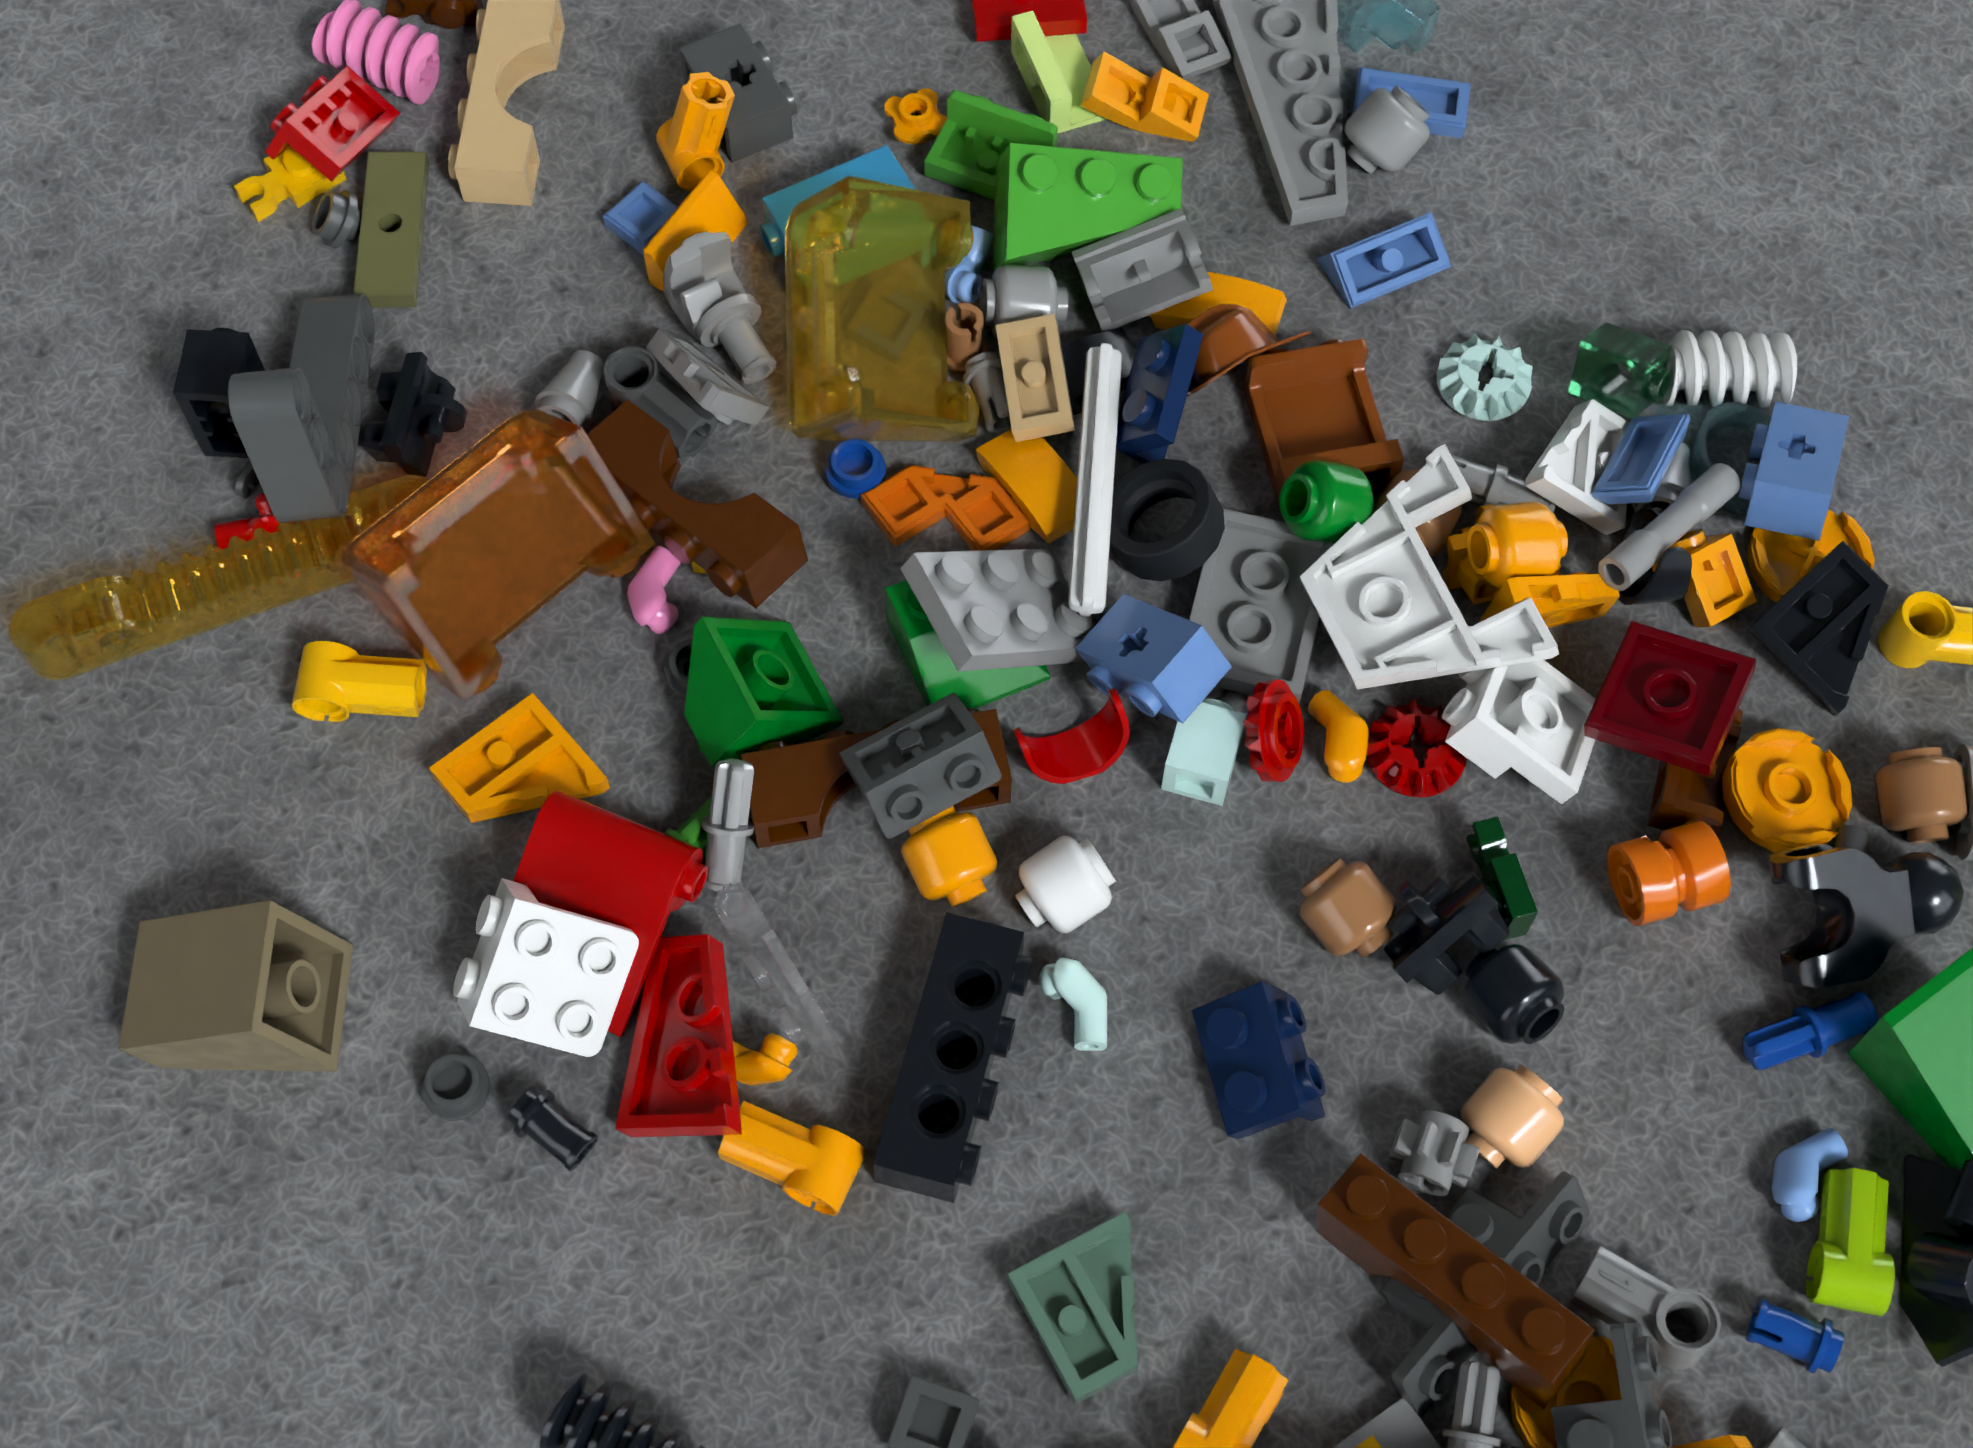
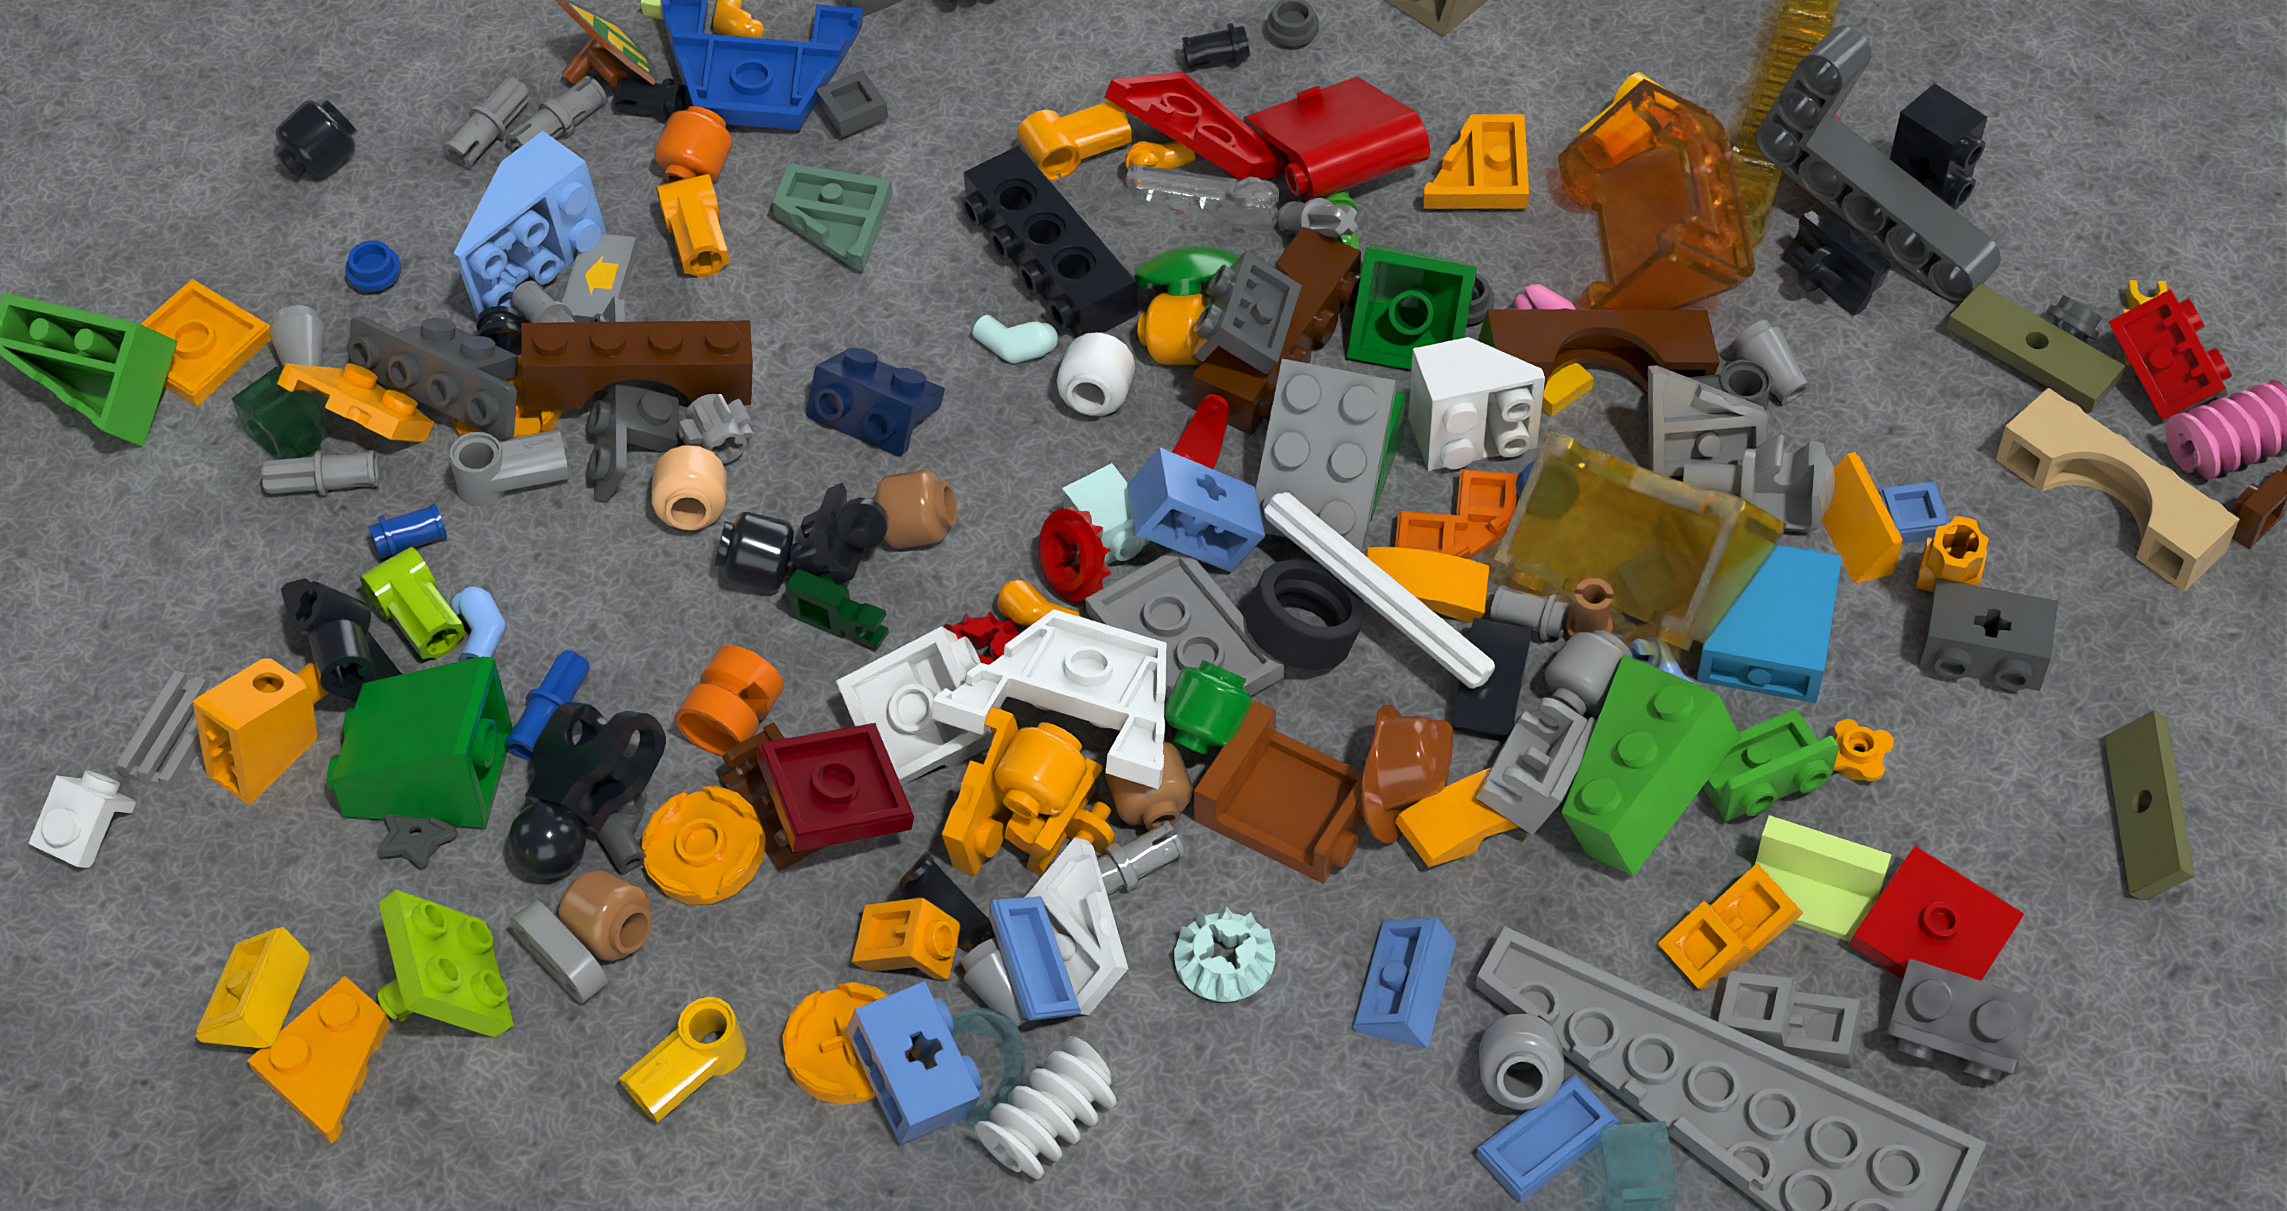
camera: 135 degrees right, 10 degrees down
white bracket [453,878,639,1057] -> none
tan plate [995,313,1075,442] -> none
dark blue bracket [1116,323,1203,463] -> none
clear green brick [1568,322,1672,419] -> none
light grey piece [1598,463,1741,591] -> none
black wing [1747,541,1889,716] -> none
none -> green dish [1134,246,1240,296]
none -> white slope [1408,337,1545,471]

